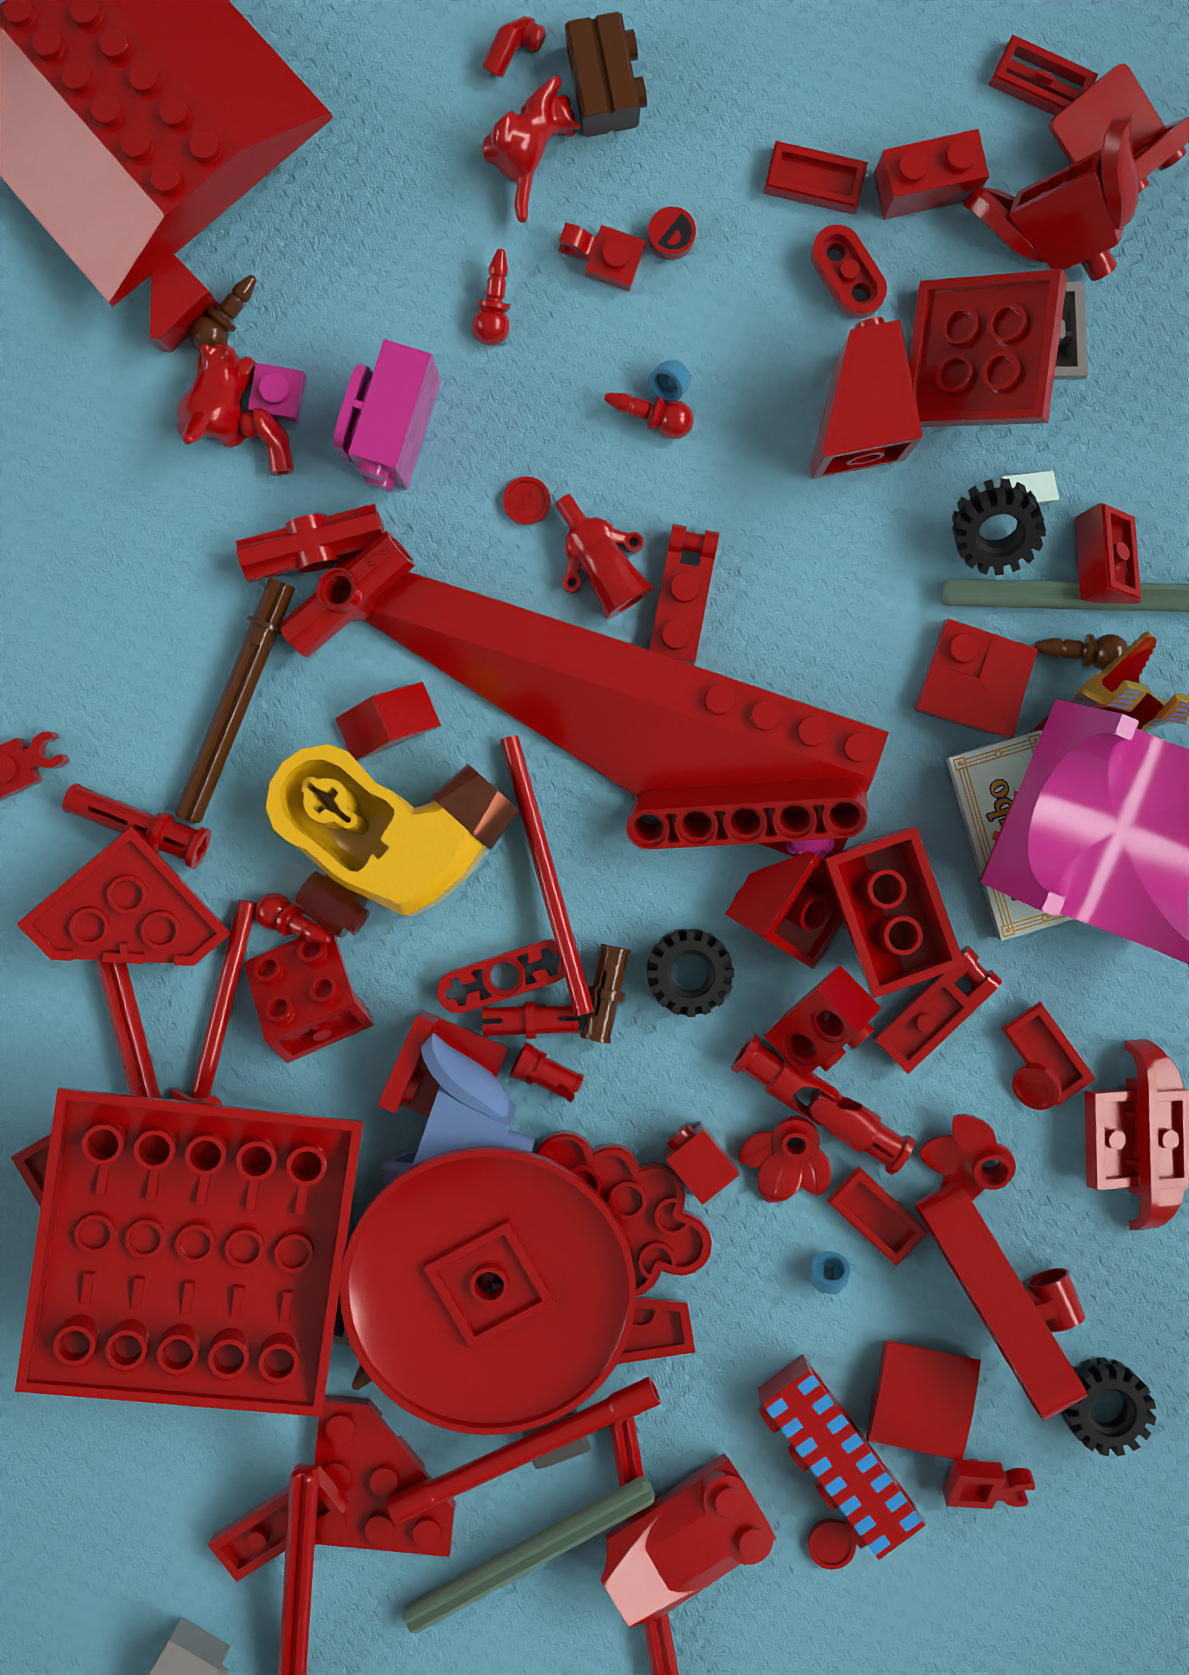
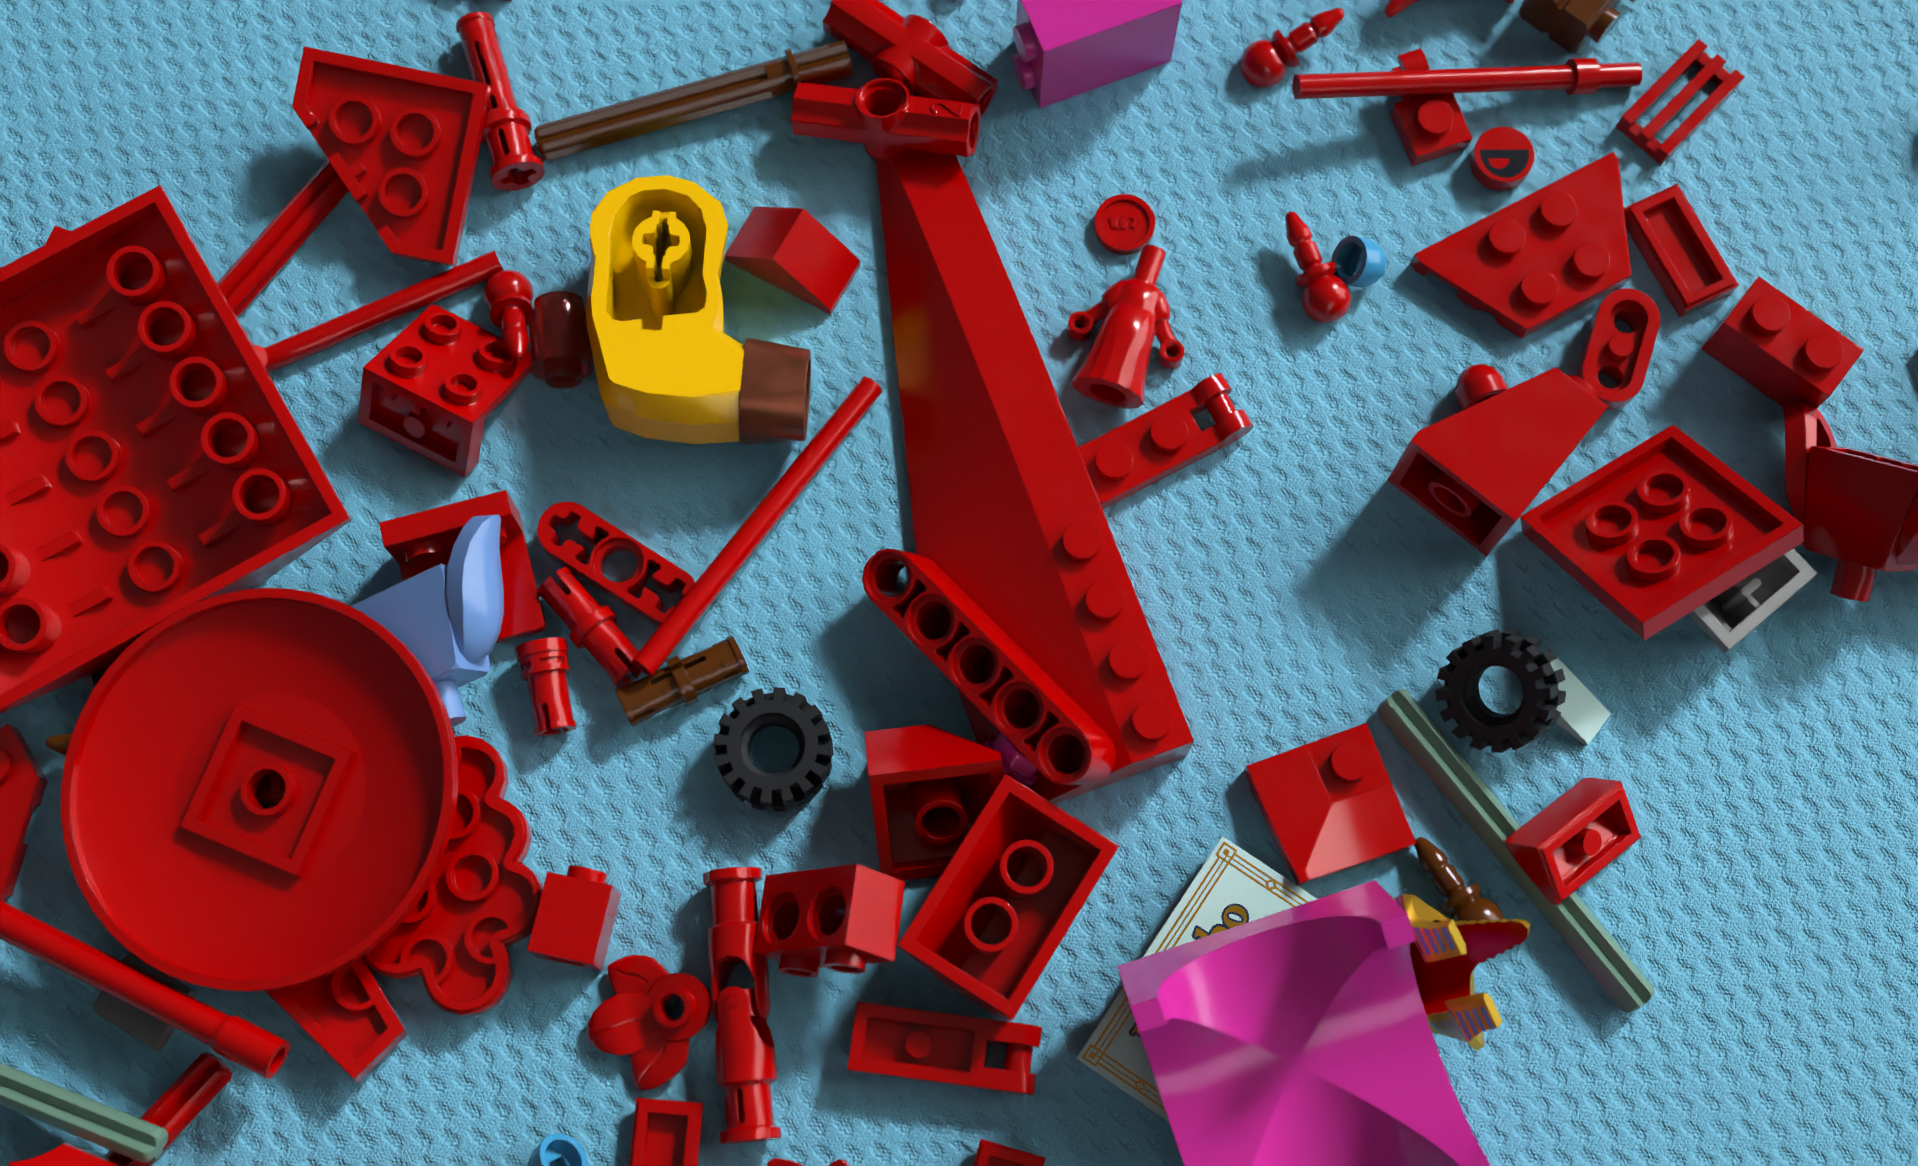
camera: 50 degrees right, 15 degrees down
none -> red bar [1292,58,1643,99]
none -> red wing [1410,152,1631,338]
none -> red hinge [1455,364,1509,410]
none -> red tile [1615,39,1745,165]

